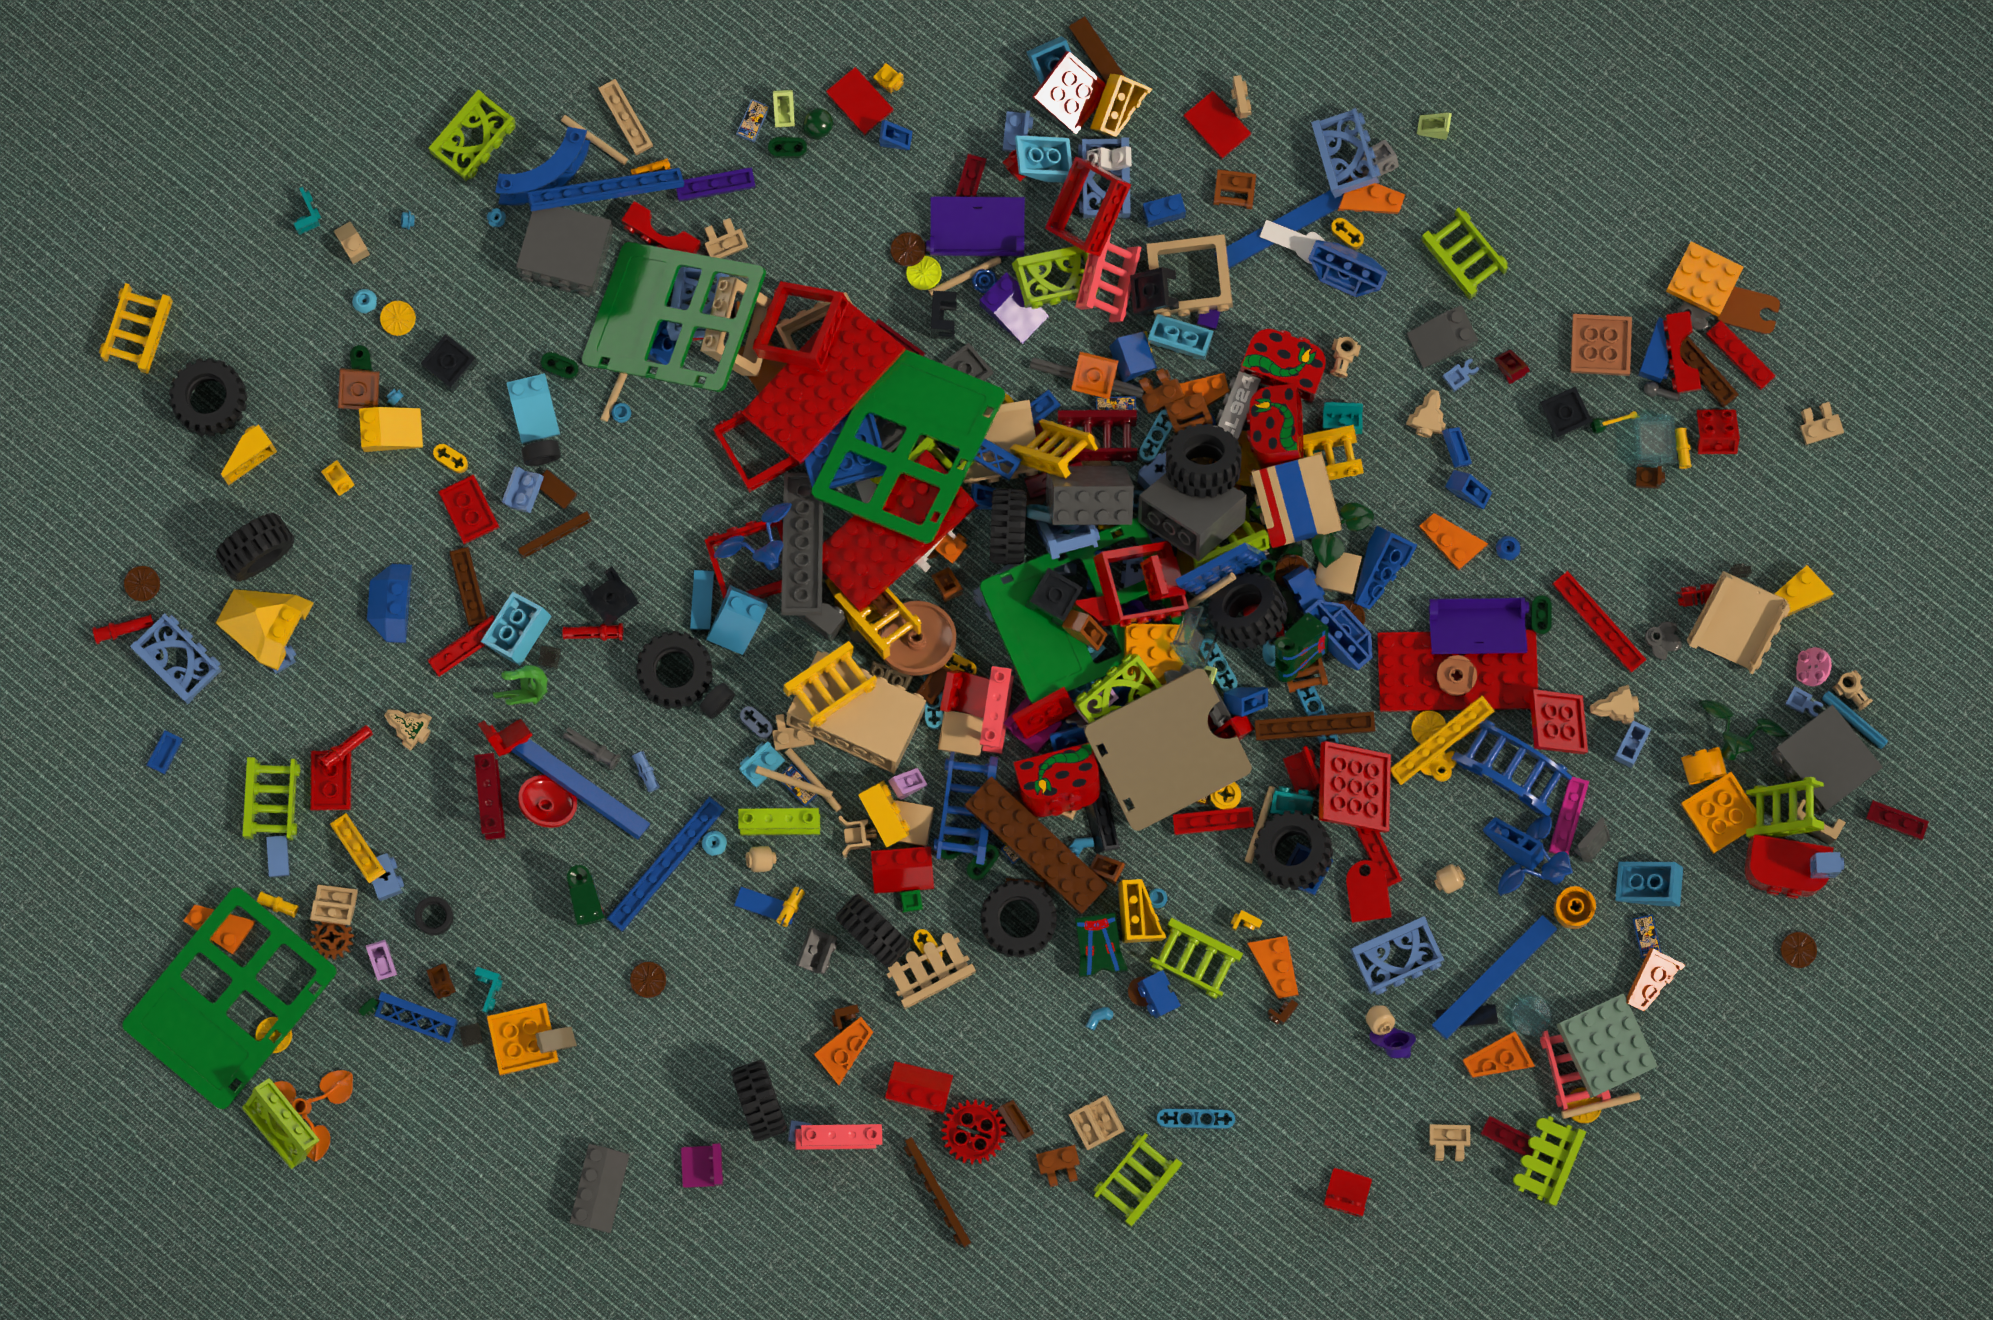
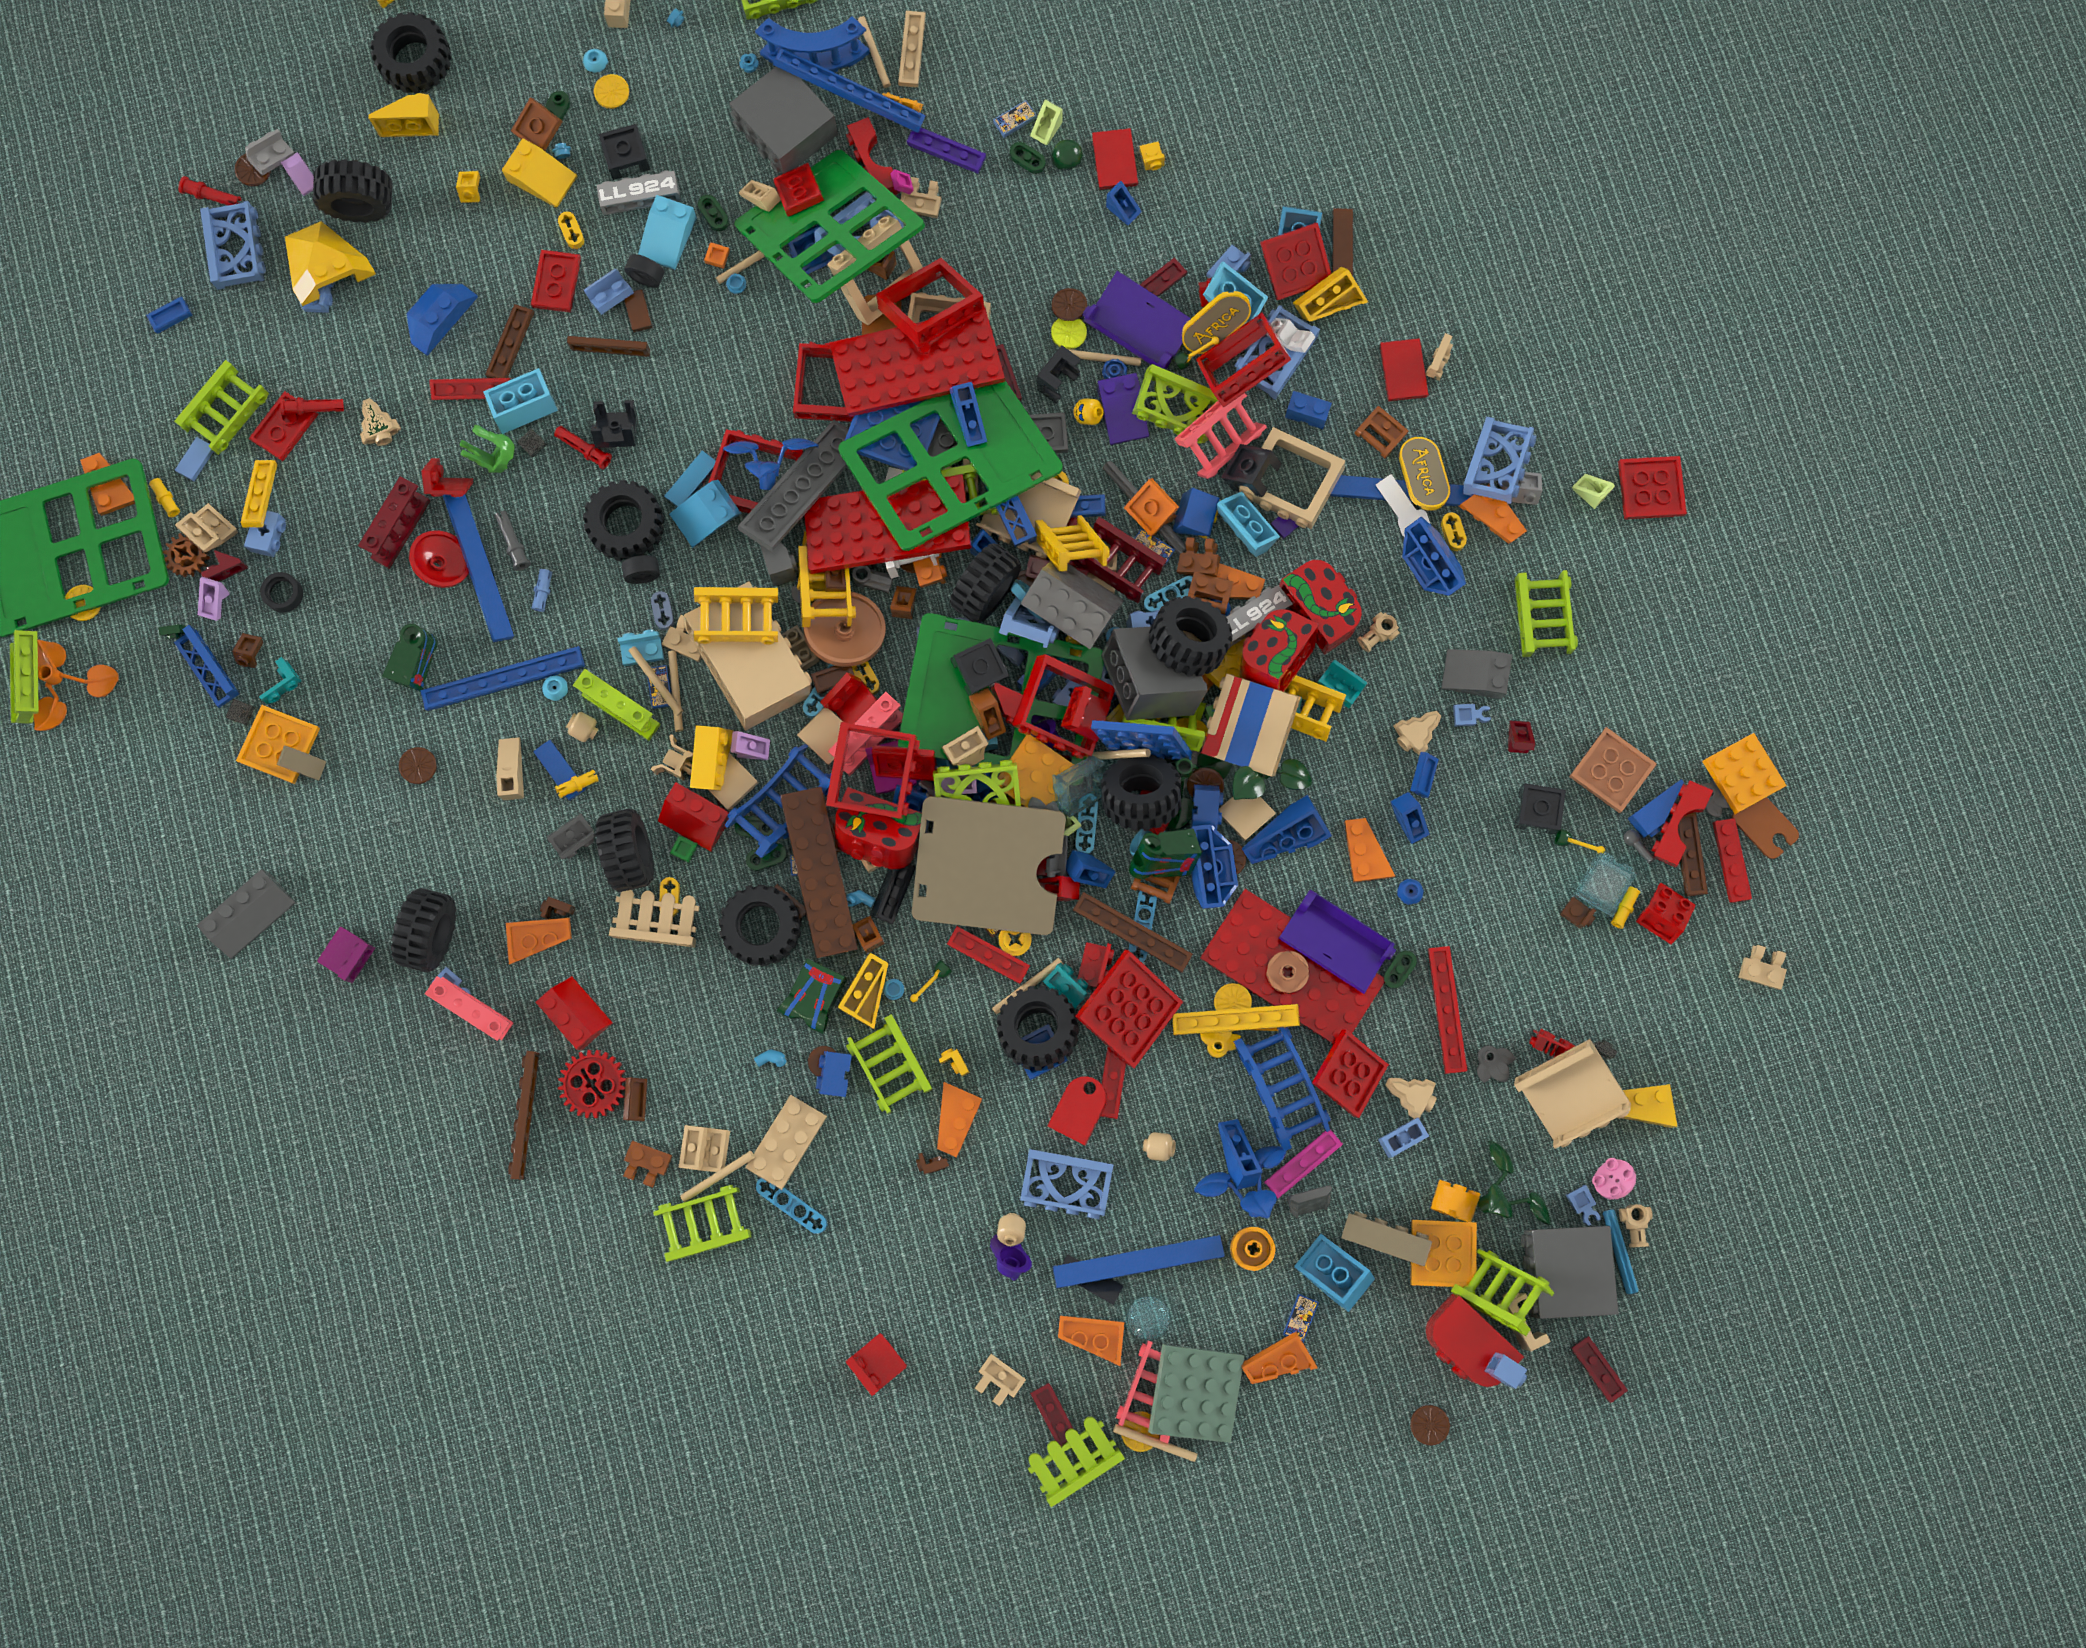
camera: 35 degrees right, 0 degrees up
none -> dark red slope [201,550,248,582]
none -> light grey bracket [245,129,294,175]
none -> lavender slope [281,152,314,196]
none -> tan slope [496,738,524,800]
none -> light grey brick [596,171,681,215]
none -> tan bar [681,1151,755,1202]
none -> orange plate [704,242,730,269]
none -> tan slope [739,180,781,212]
none -> tan plate [745,1095,827,1190]
none -> red tile [773,163,824,217]
none -> red window [826,722,920,819]
none -> dark grey piece [853,565,893,594]
none -> dark pink tile [890,169,914,195]
none -> hinge [910,960,952,1002]
none -> tan slope [942,726,989,767]
none -> blue slope [950,382,987,447]
none -> yellow head [1073,398,1103,425]
none -> hinge [1174,337,1219,370]
none -> dark tan tile [1182,291,1251,354]
none -> dark tan brick [1341,1211,1432,1267]
none -> dark tan tile [1399,437,1450,511]
none -> red plate [1618,456,1687,520]

